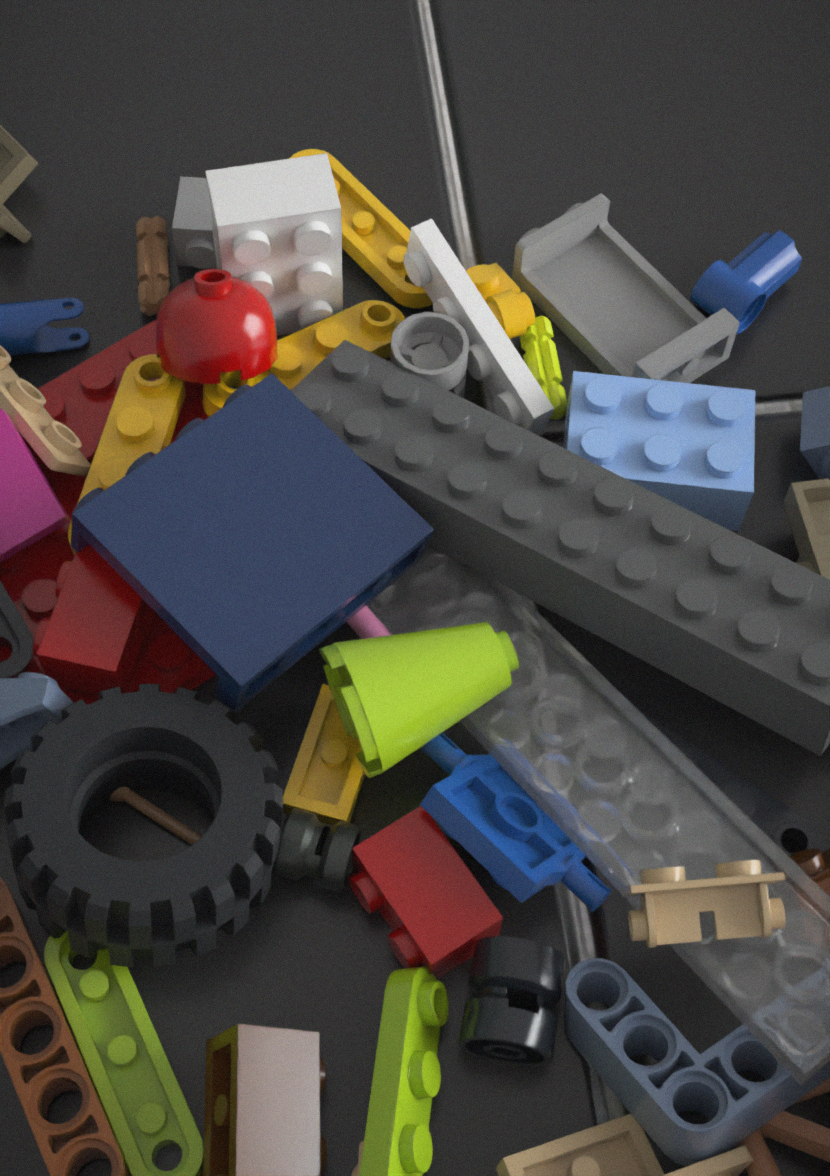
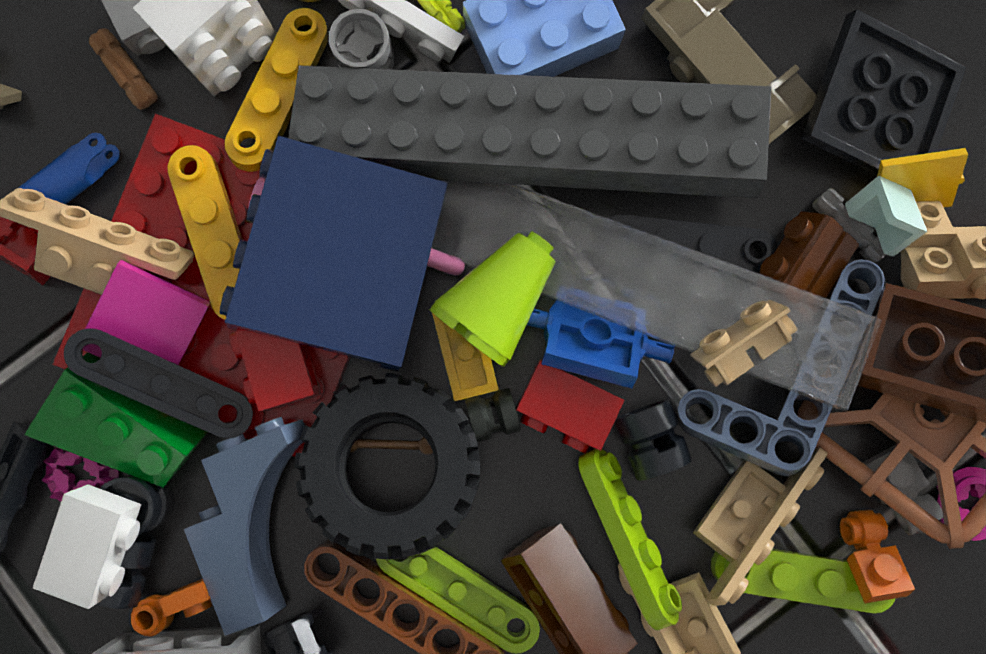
camera: 35 degrees left, 25 degrees up
red cylinder [156,269,278,384] -> none

